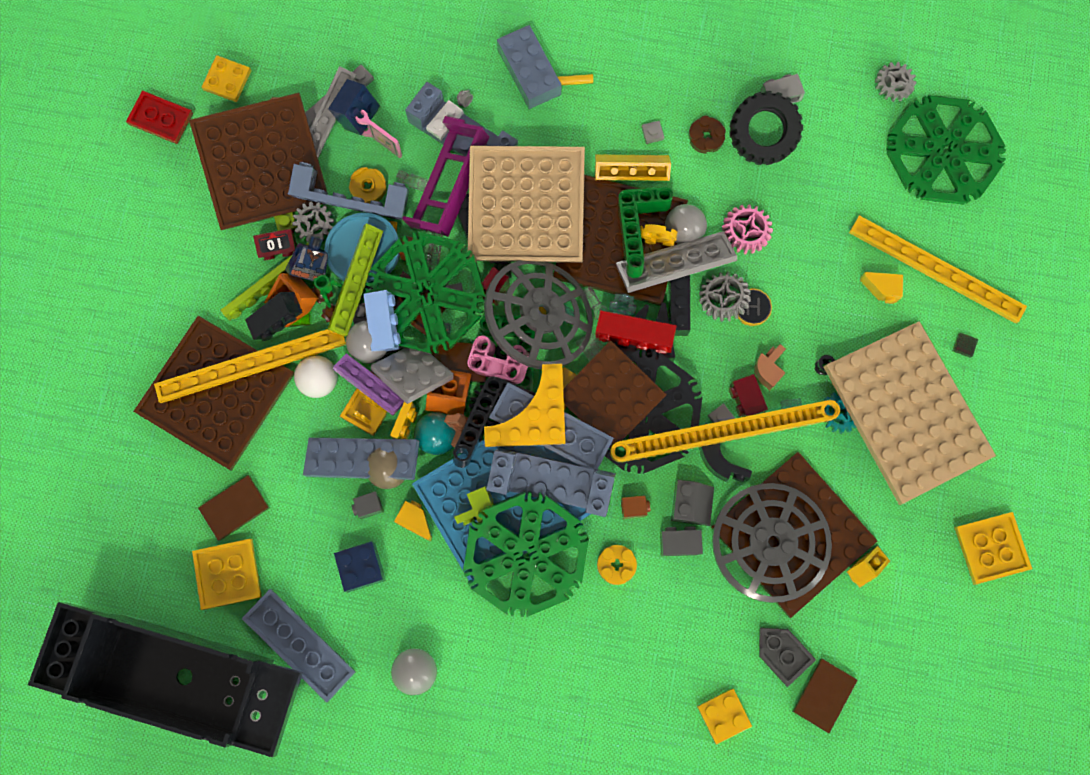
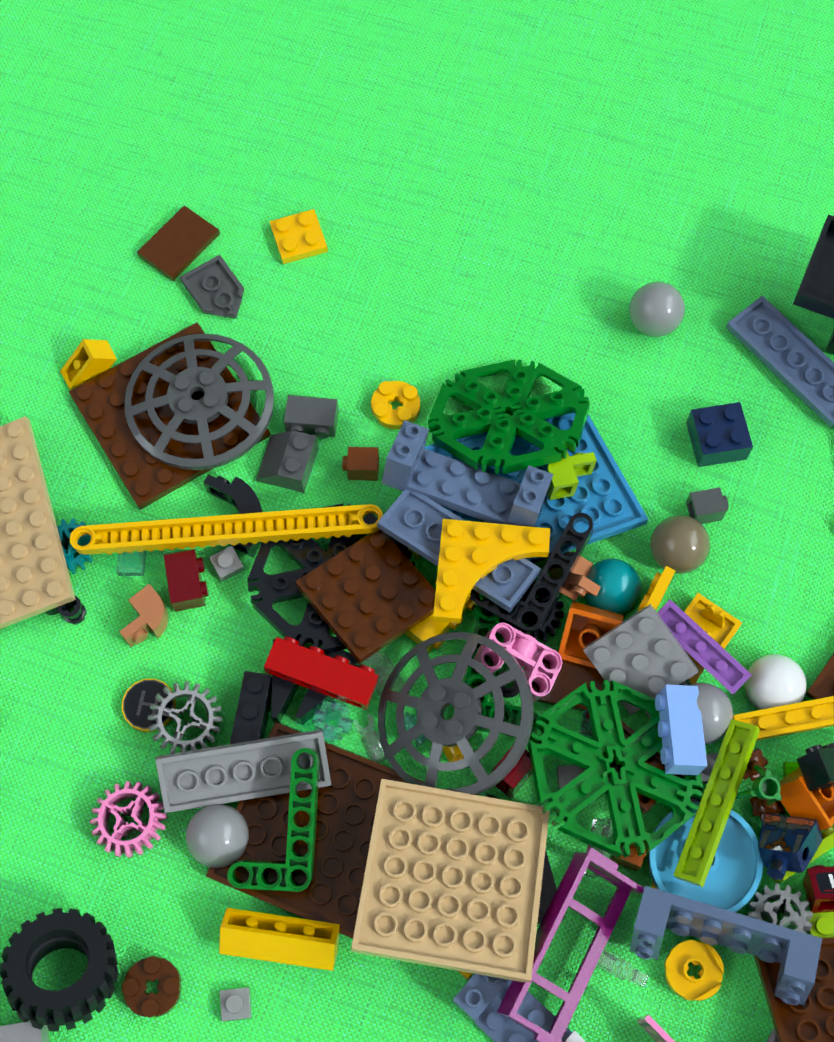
camera: 170 degrees left, 10 degrees down
sand blue plate [303,438,419,480] -> none
yellow slope [394,500,432,541] -> none
yellow plate [640,224,678,246] -> none

